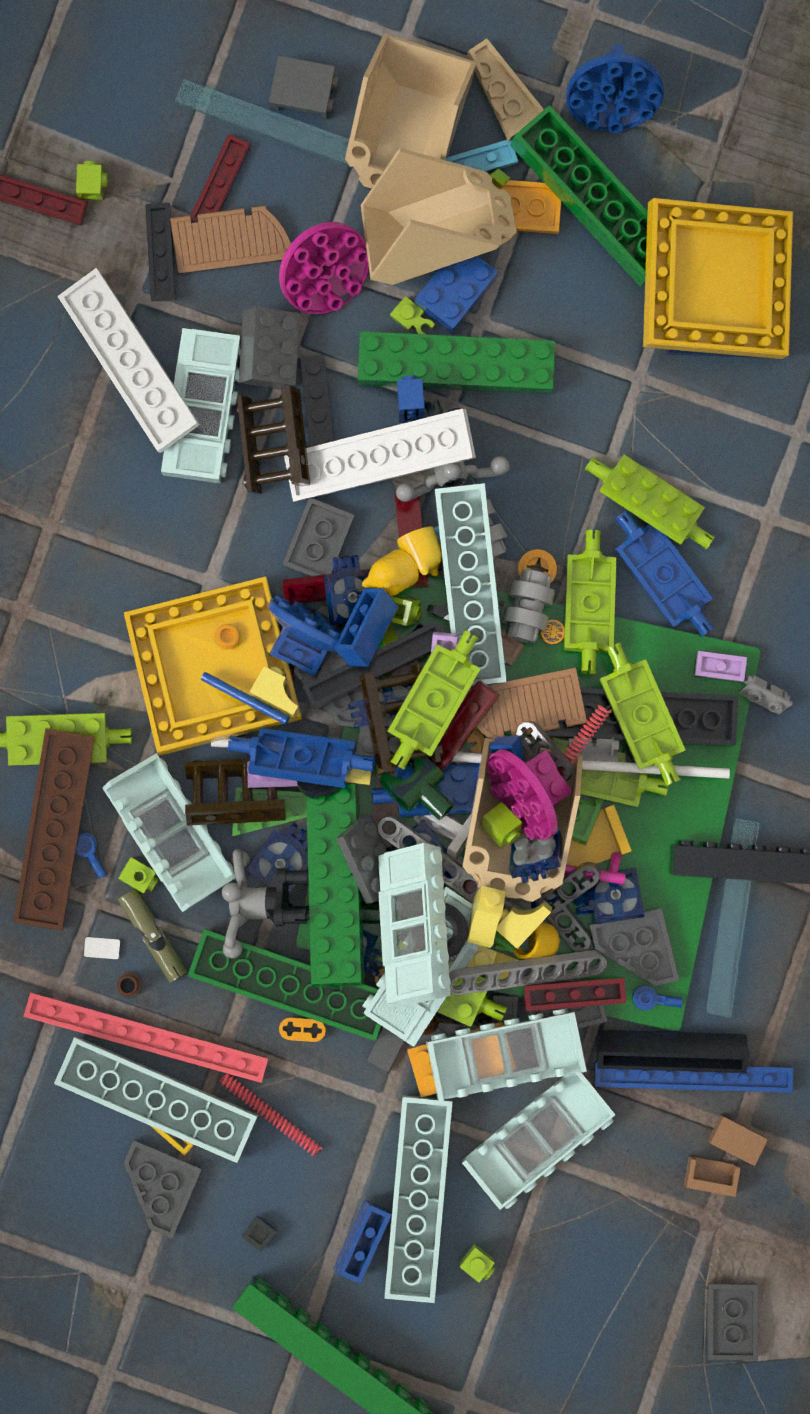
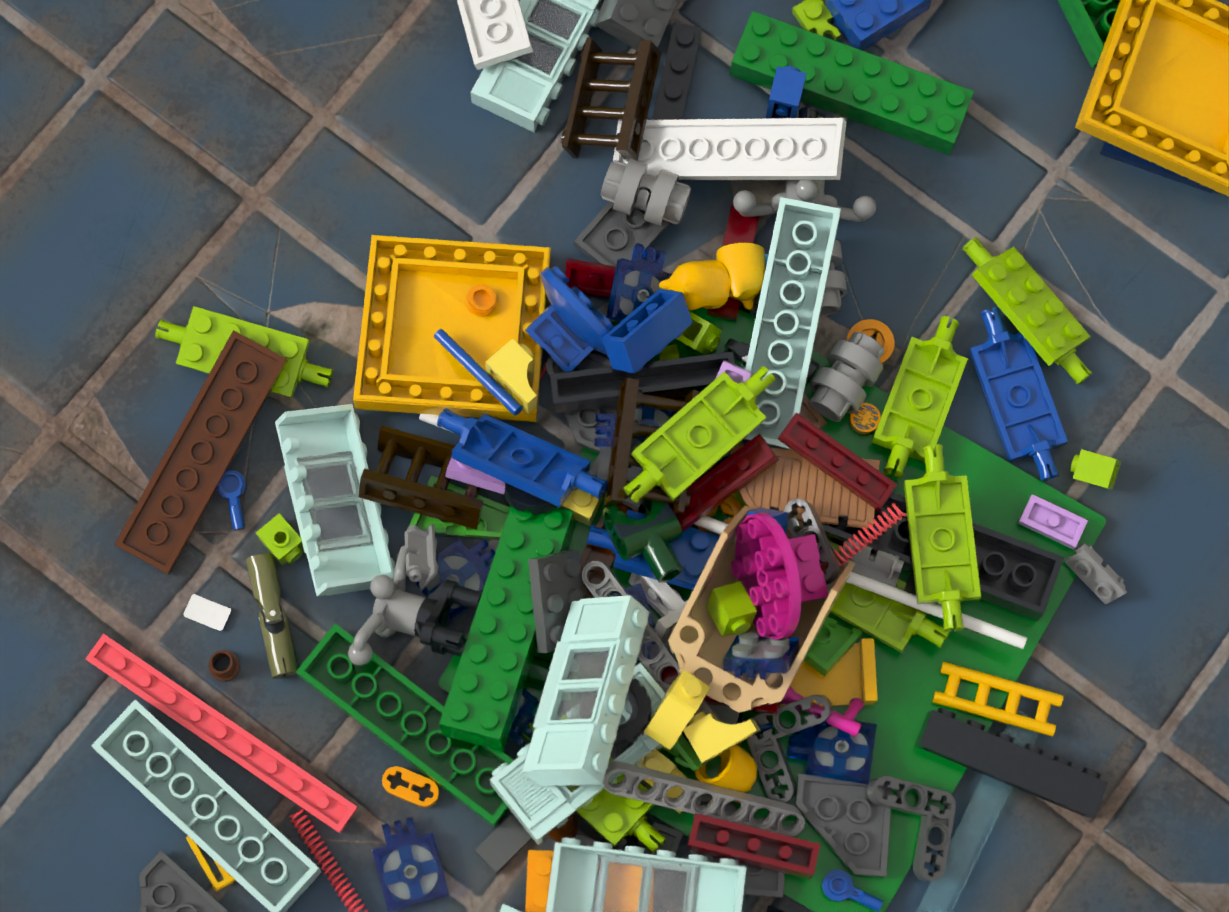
camera: 20 degrees right, 10 degrees down
none -> clear blue piece [372,817,450,912]
none -> light grey hinge [404,524,439,590]
none -> light grey piece [600,158,692,226]
none -> dark red tile [778,412,897,511]
none -> dark grey beam [867,776,956,882]
none -> yellow bar [932,661,1064,737]
none -> lime brick [1071,449,1121,490]

